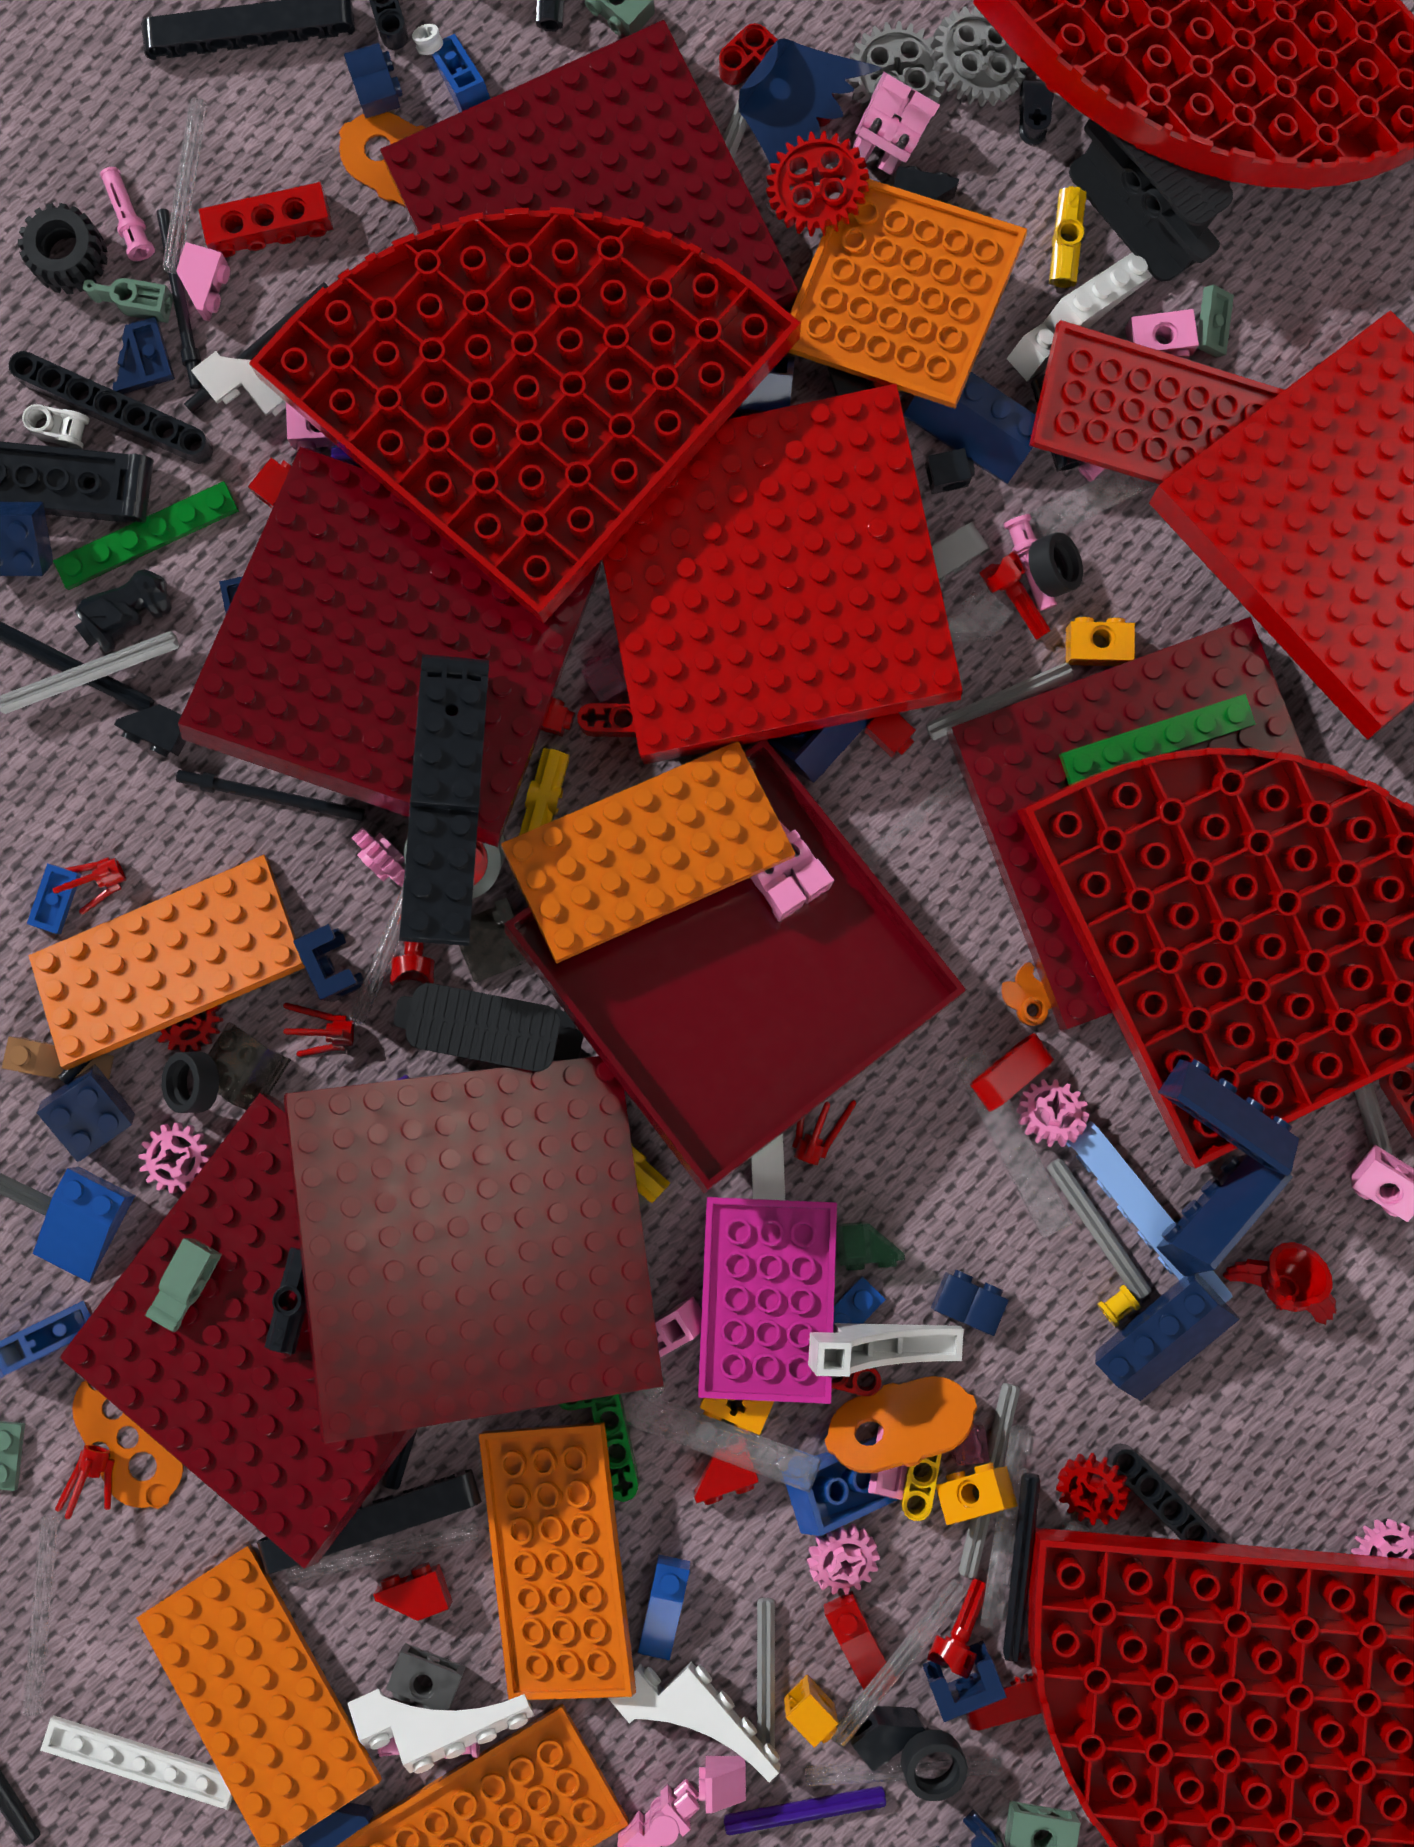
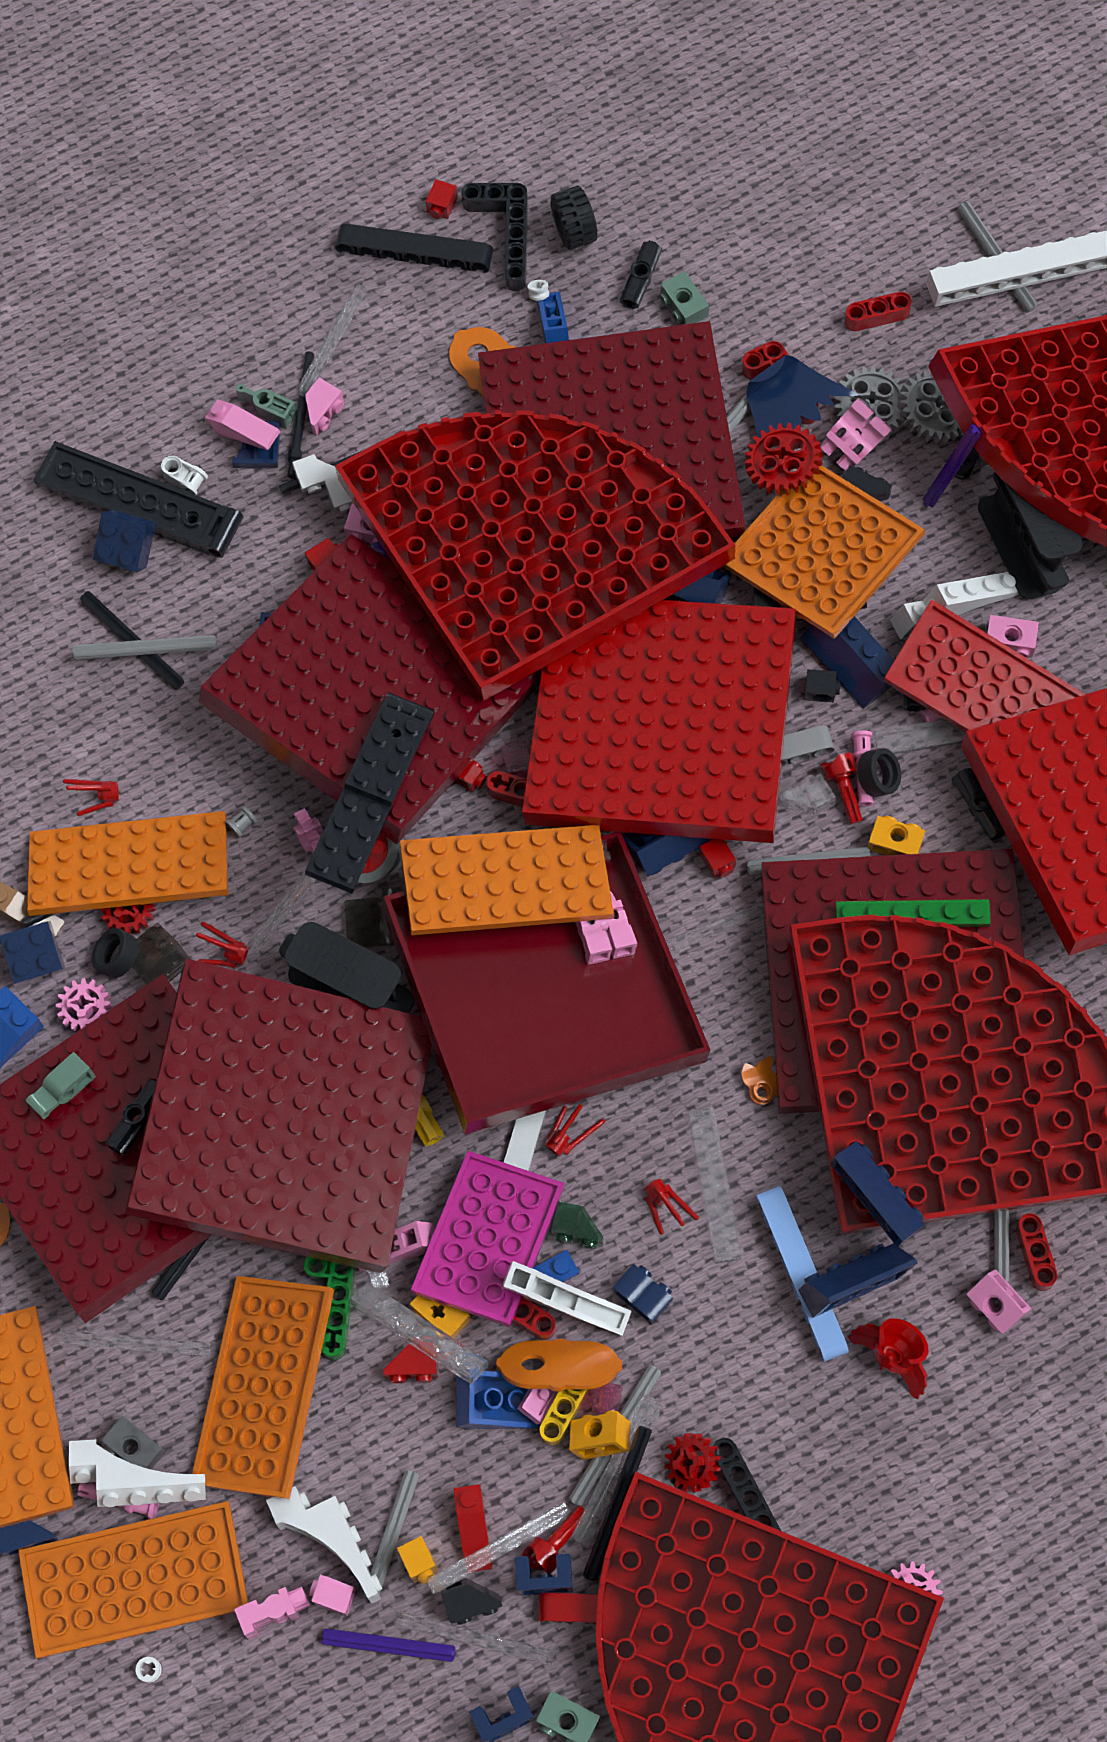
camera: 20 degrees right, 15 degrees down
black beam [8,351,213,464] -> none
black tyre [18,203,108,294] -> none
blue plate [27,863,82,934] -> none
green plate [53,481,239,590] -> none
black animal [74,569,172,653] -> none
bright pink pin [100,167,155,261] -> none
black slope [114,704,186,758] -> none
black bar [176,770,365,821] -> none
red brick [198,182,333,258] -> none
black beam [257,1469,482,1574] -> none
dark blue panel [293,924,367,1002] -> none
dark blue brick [344,43,403,119] -> none
red slope [373,1562,453,1621] -> none
red piece [390,941,435,986] -> none
yellow piece [519,748,570,835] -> none
blue slope [638,1554,690,1660] -> none
bright pink gear [807,1524,880,1595] -> none
black tyre [900,1730,968,1801] -> none
red beam [970,1033,1054,1112] -> none
bright pink gear [1017,1079,1089,1147] -> none
light grey axle [1047,1159,1151,1300] -> none
yellow piece [1049,186,1087,288] -> none
dark blue slope [1095,1273,1240,1401] -> none
yellow bush [1097,1285,1141,1328] -> none
sand green plate [1197,284,1234,357] -> none
none -> bright pink slope [205,399,280,450]
none -> light grey bush [225,805,258,838]
none -> red plant [644,1179,699,1235]
none -> dark purple axle [923,424,981,508]
none -> black piece [952,768,1005,841]

